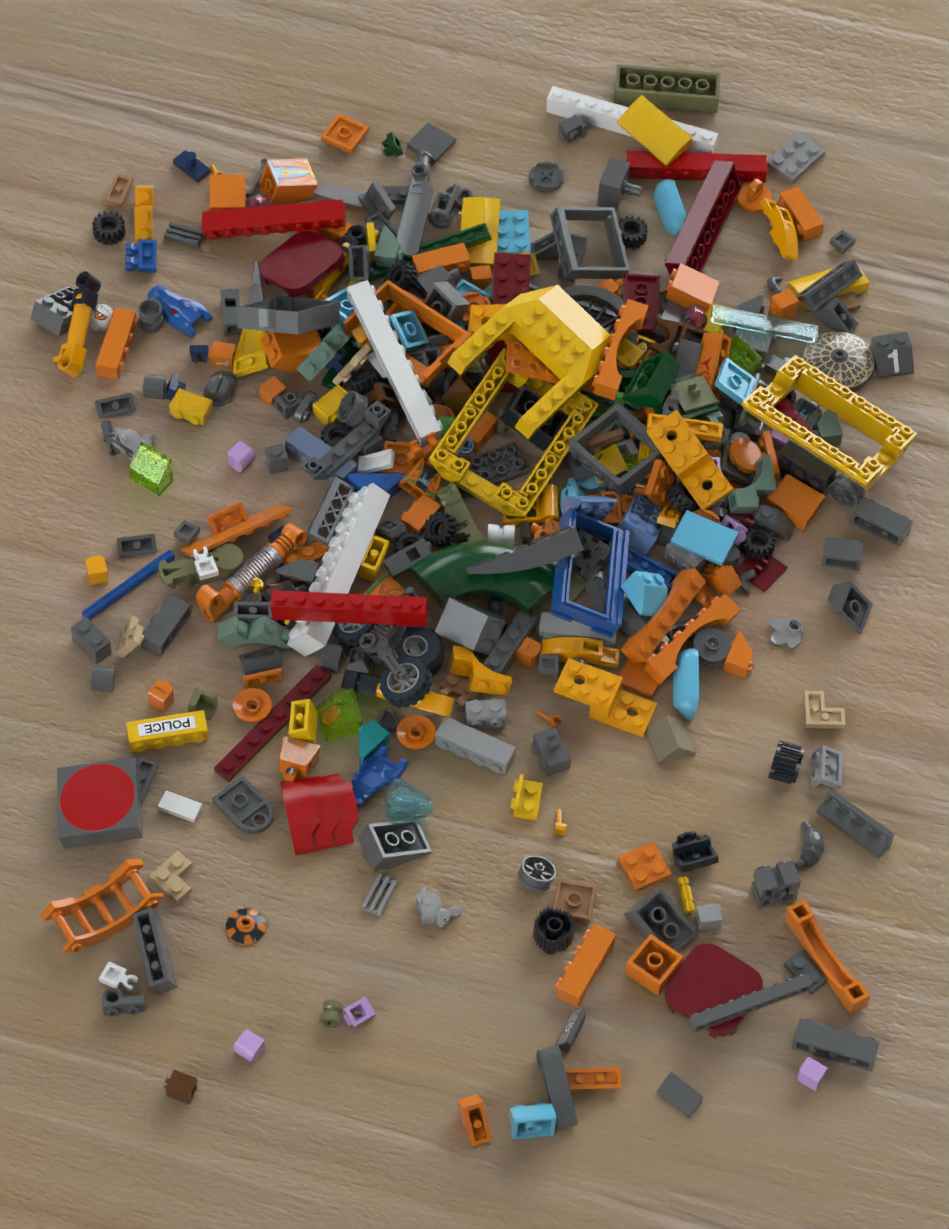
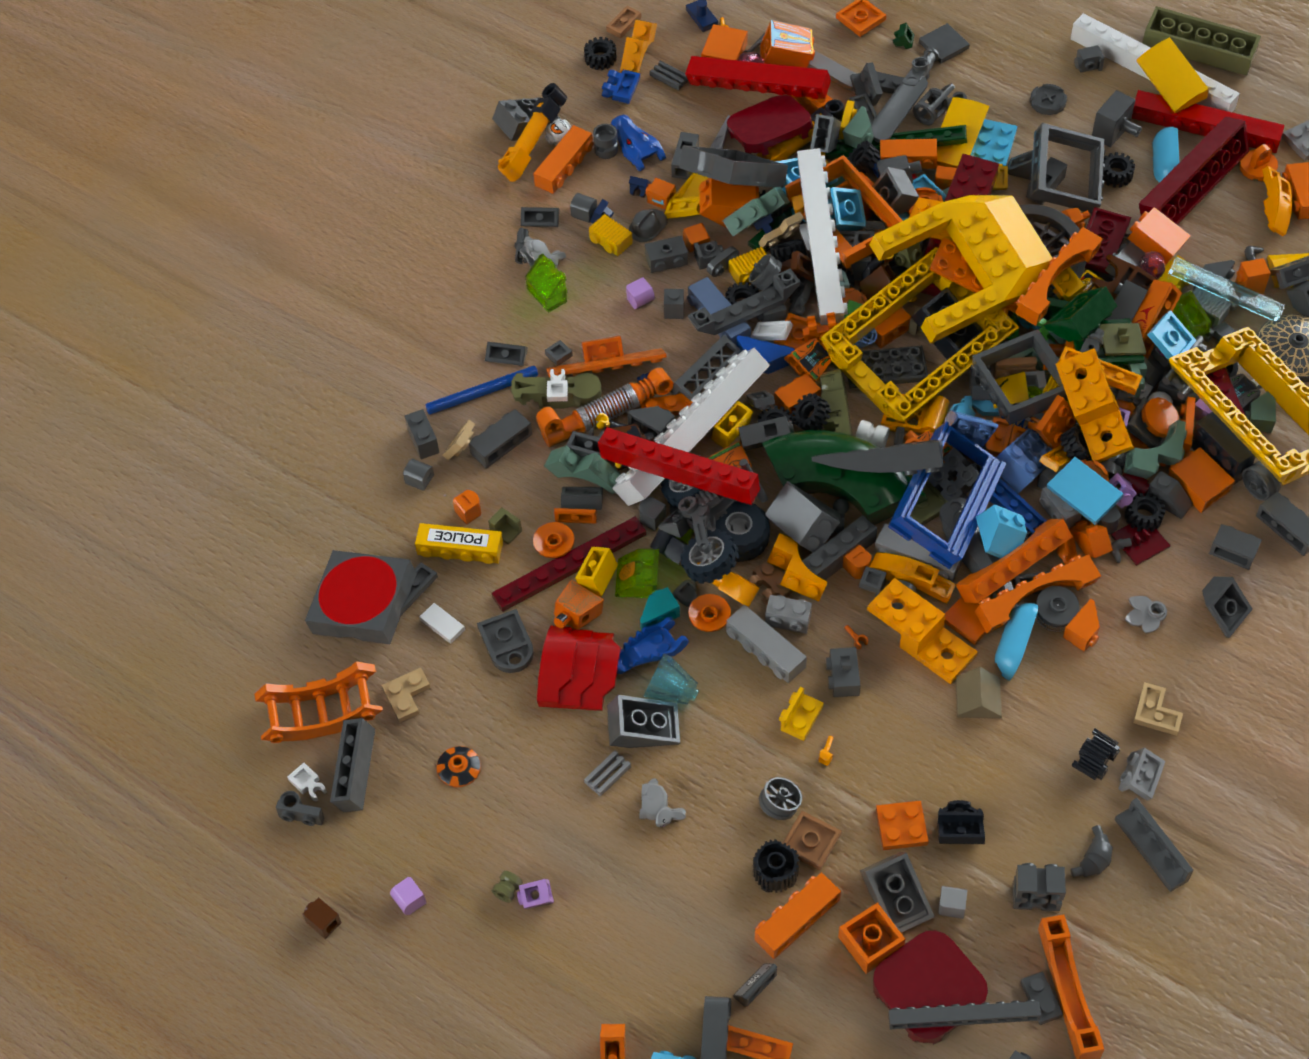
camera: 25 degrees right, 0 degrees up
light orange piece [85,556,109,585] -> none
yellow axle [677,876,695,914] -> none
none -> dark grey brick [645,236,688,273]

